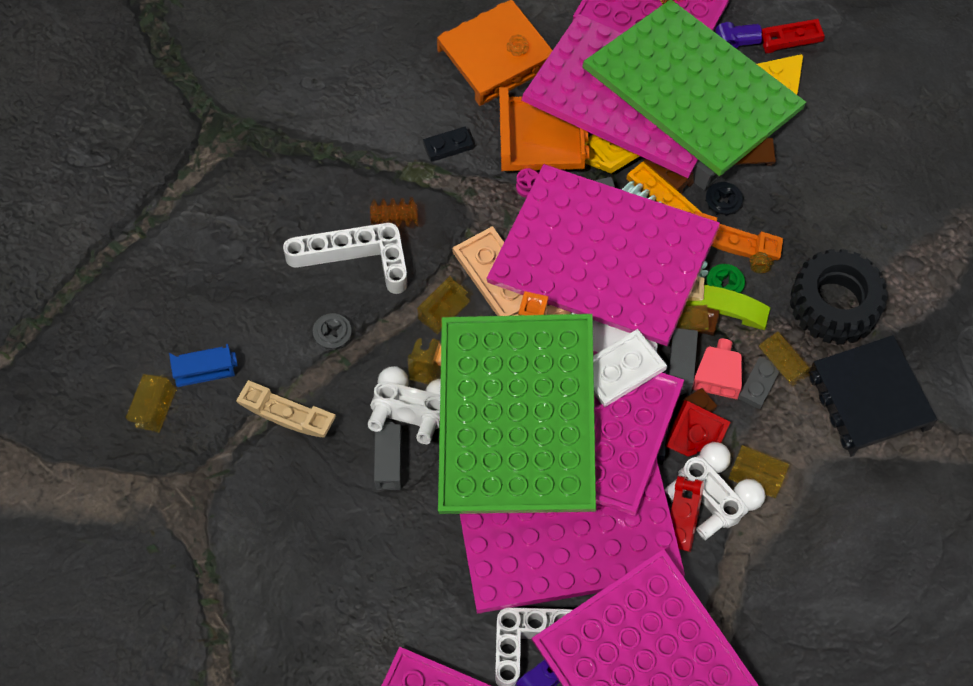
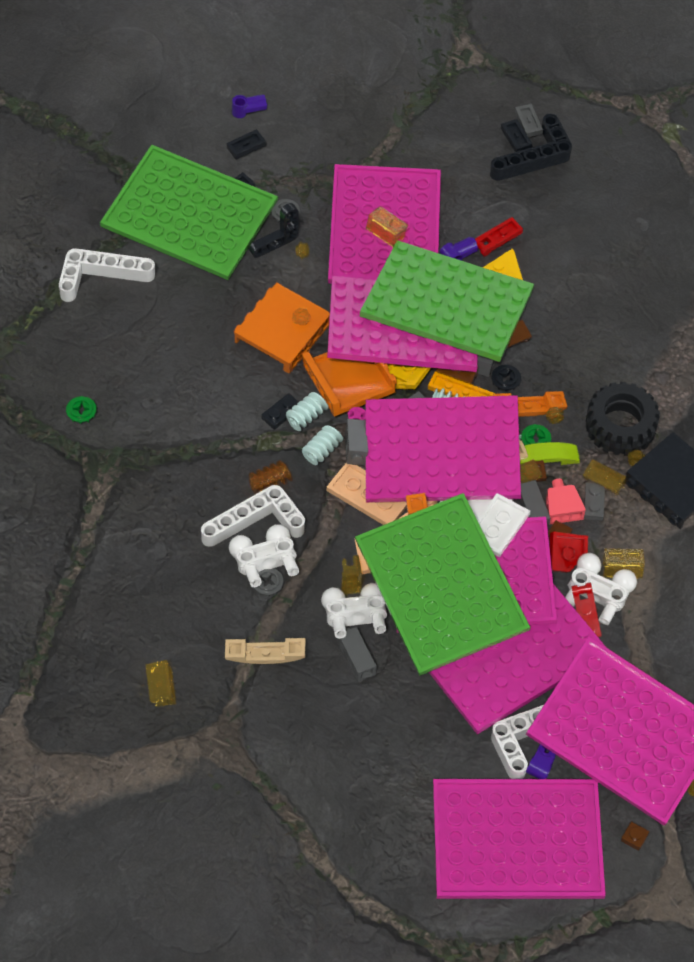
camera: 25 degrees left, 5 degrees down
blue window [169,344,238,387] -> none
clear yellow hinge [417,276,469,334] -> none
none -> green gear [66,396,97,424]
none -> white piece [229,525,299,587]
none -> light aqua piece [286,392,328,431]
none -> light aqua piece [302,425,343,465]
none -> dark grey brick [345,419,368,466]
none -> clear yellow plate [627,450,645,466]

